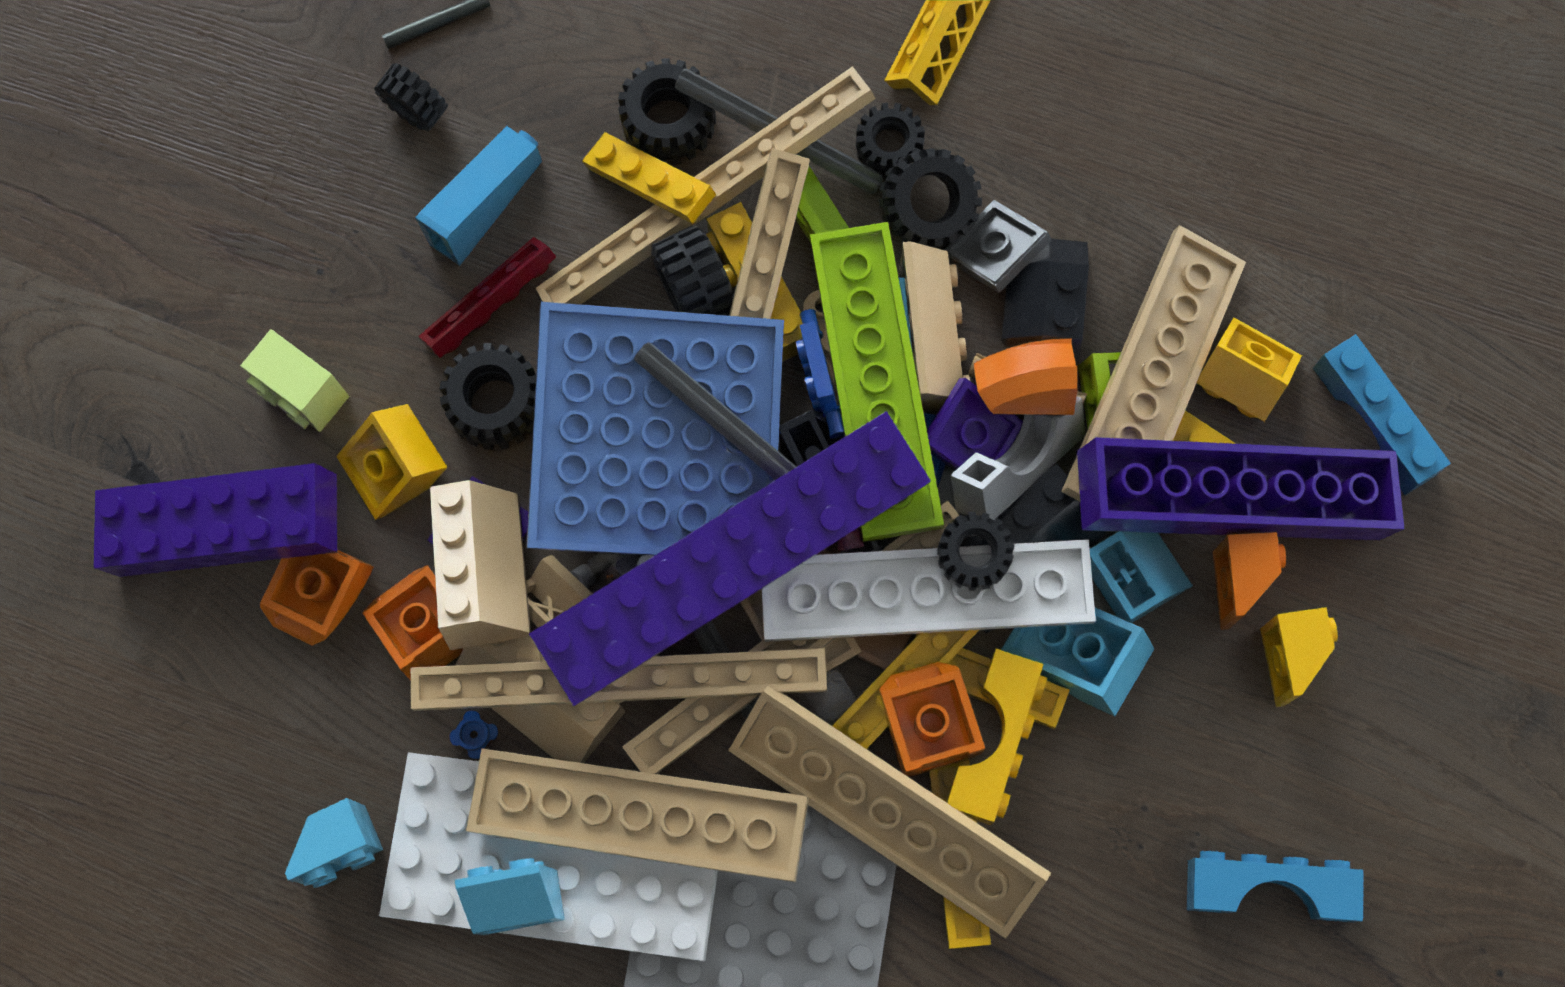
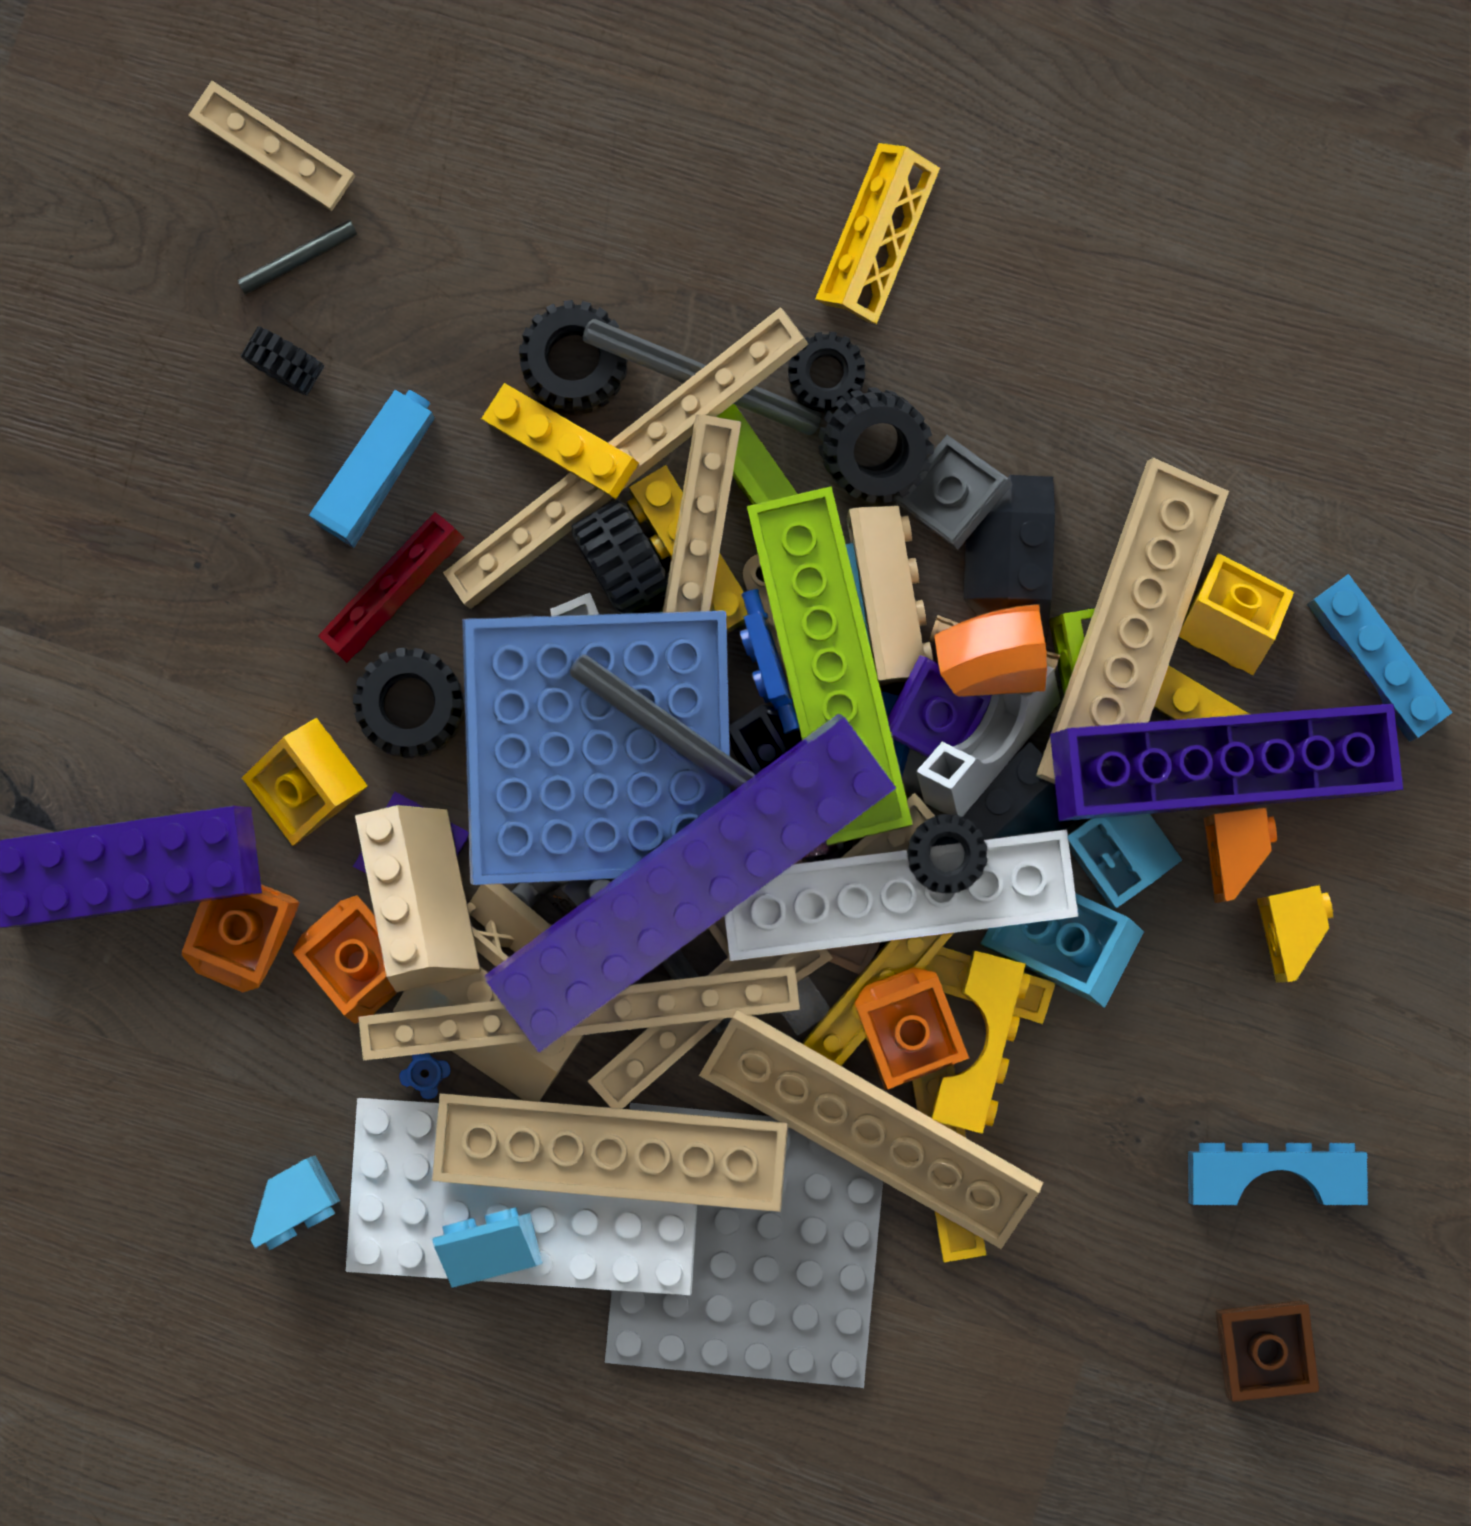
camera: 10 degrees left, 10 degrees up
yellowish green brick [240,329,350,432] -> none

